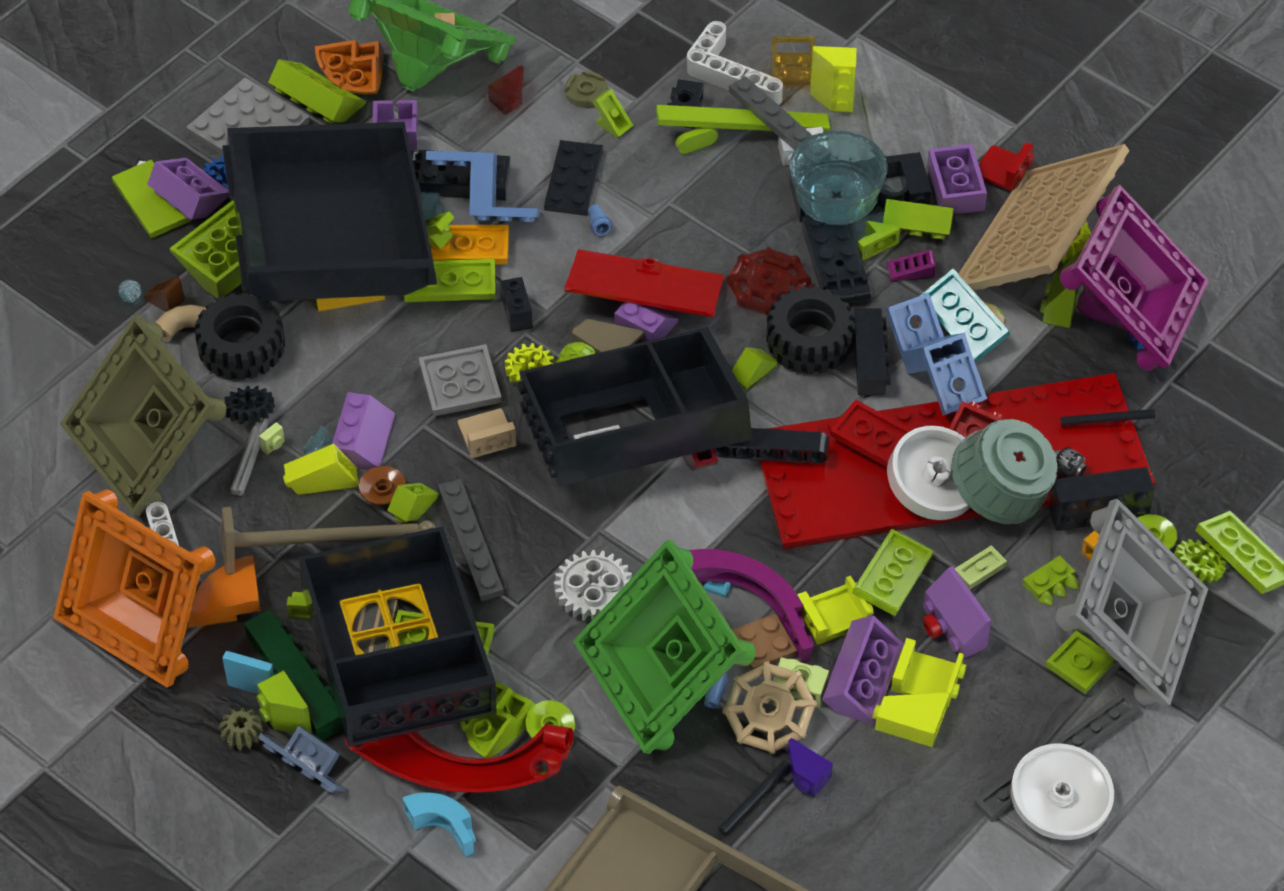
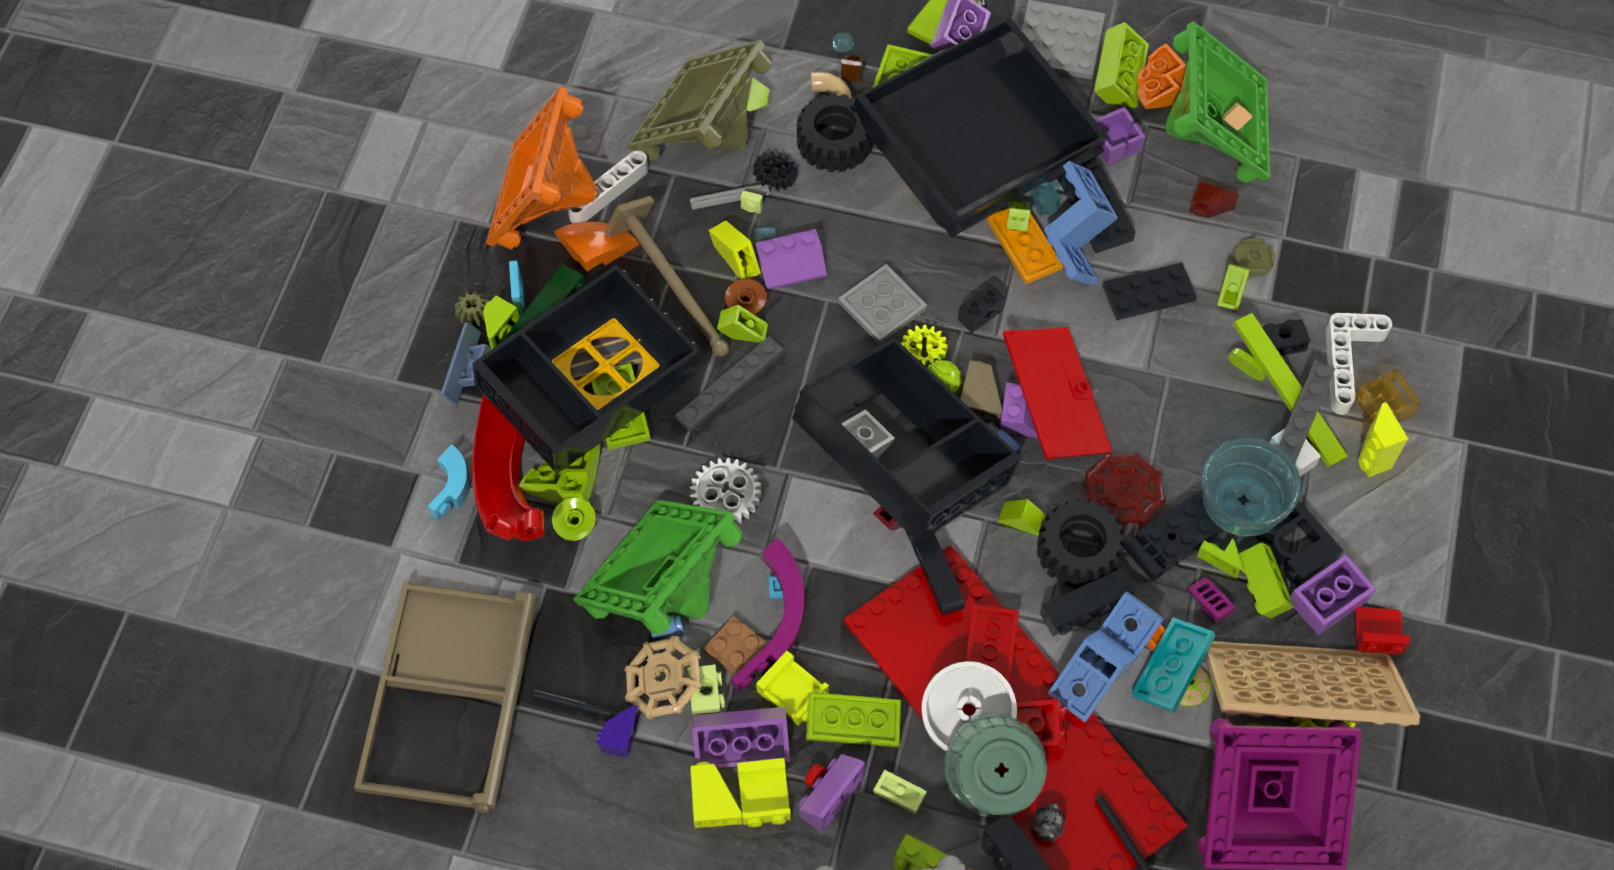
camera: 65 degrees right, 10 degrees up
lime plate [404,259,496,302] -> none
tan bracket [458,408,516,458] -> none
medium blue cone [588,205,612,236] -> none

